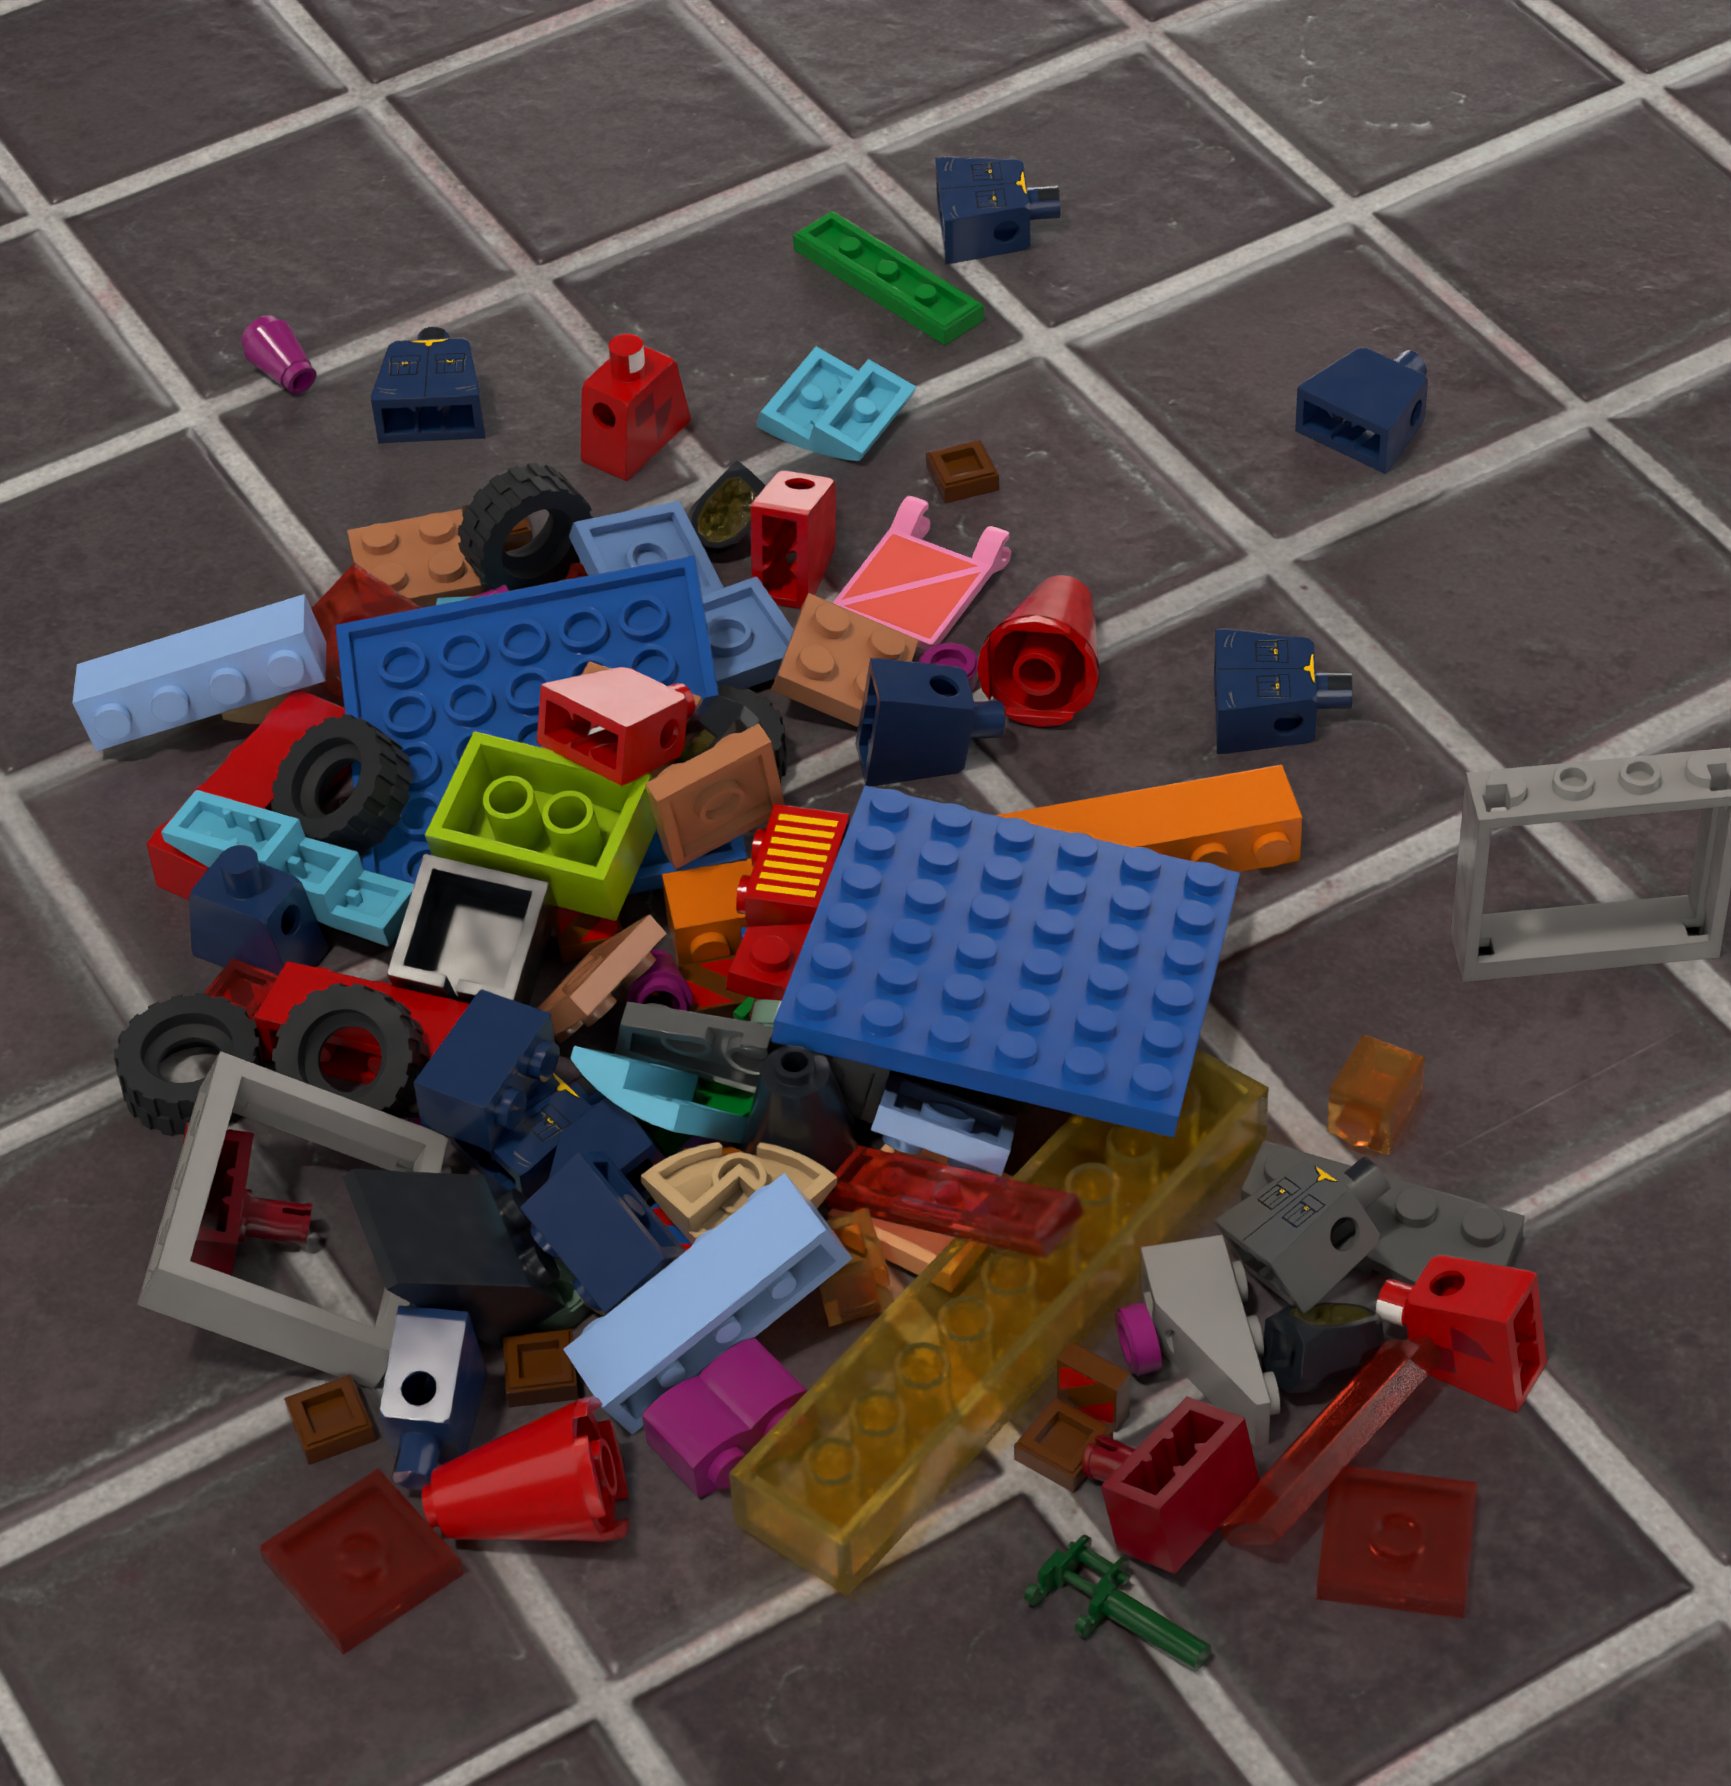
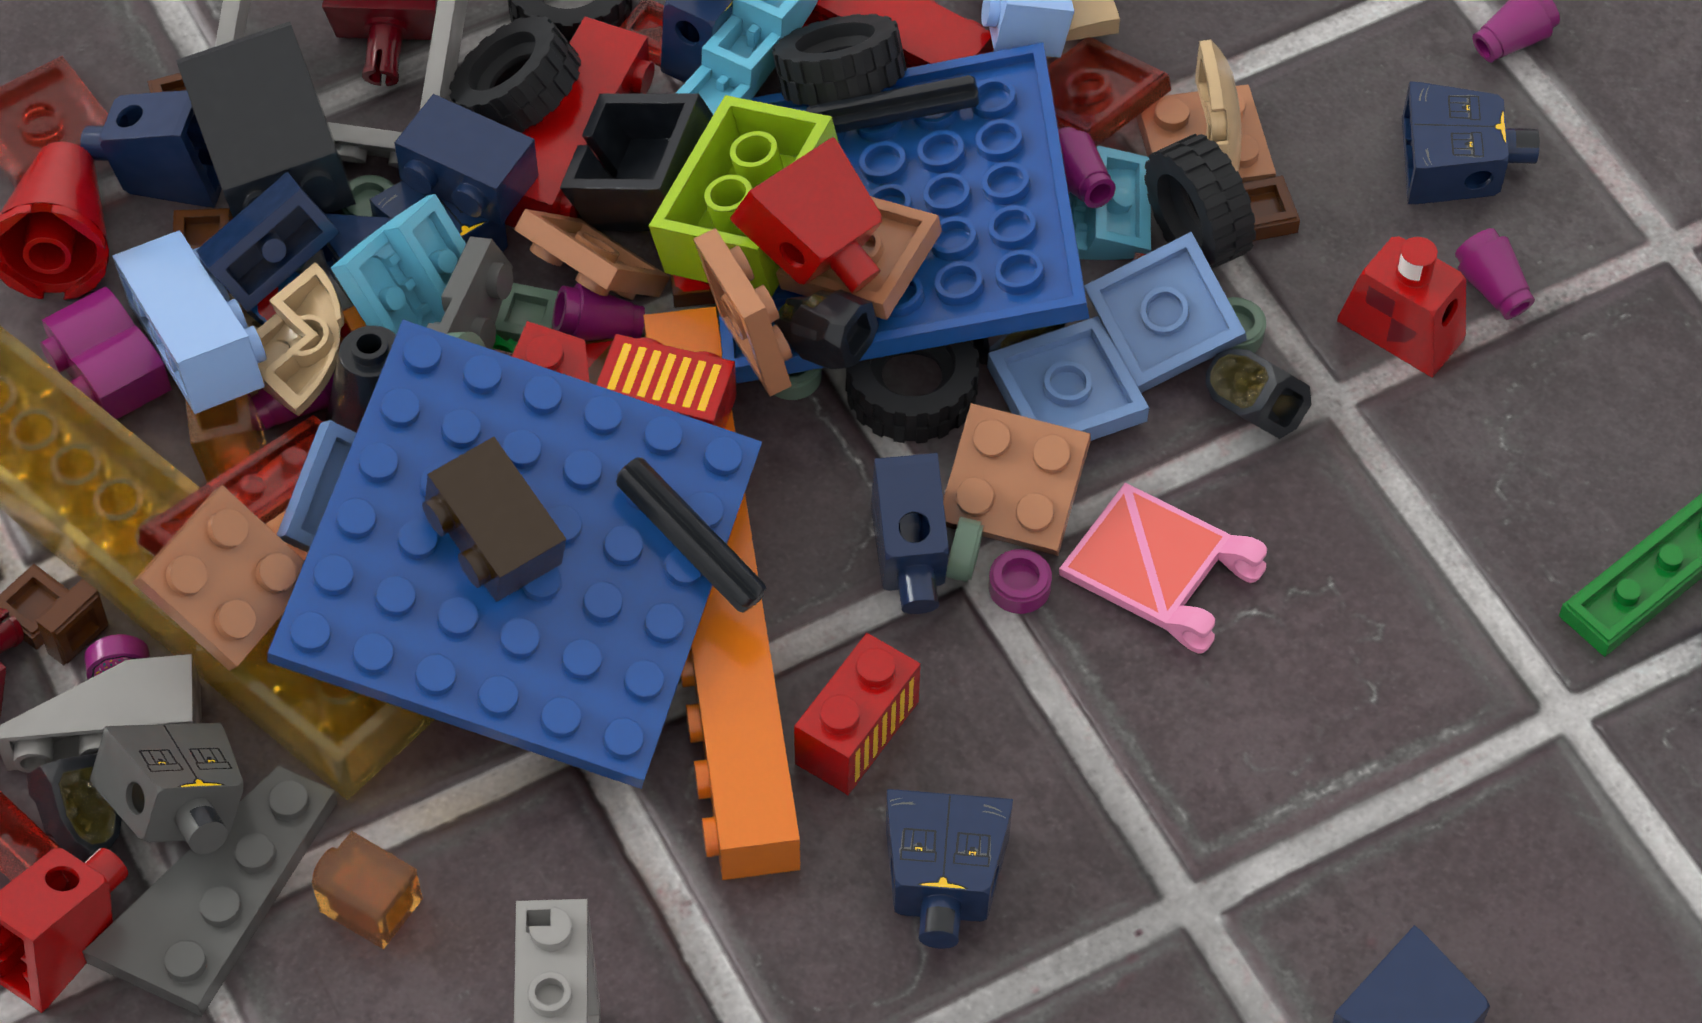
camera: 90 degrees right, 10 degrees up
red torso [751,471,836,609] -> none
medium azure slope [756,346,916,461] -> none
reddish brown tile [926,439,999,504] -> none
red cone [977,575,1100,727] -> none
none -> nougat plate [132,485,305,671]
none -> dark brown brick [422,436,566,602]
none -> black axle [616,457,766,613]
none -> red brick [794,633,921,795]
none -> black axle [806,75,980,133]
none -> tan brick [1195,40,1242,172]
none -> magenta cone [1455,228,1535,320]

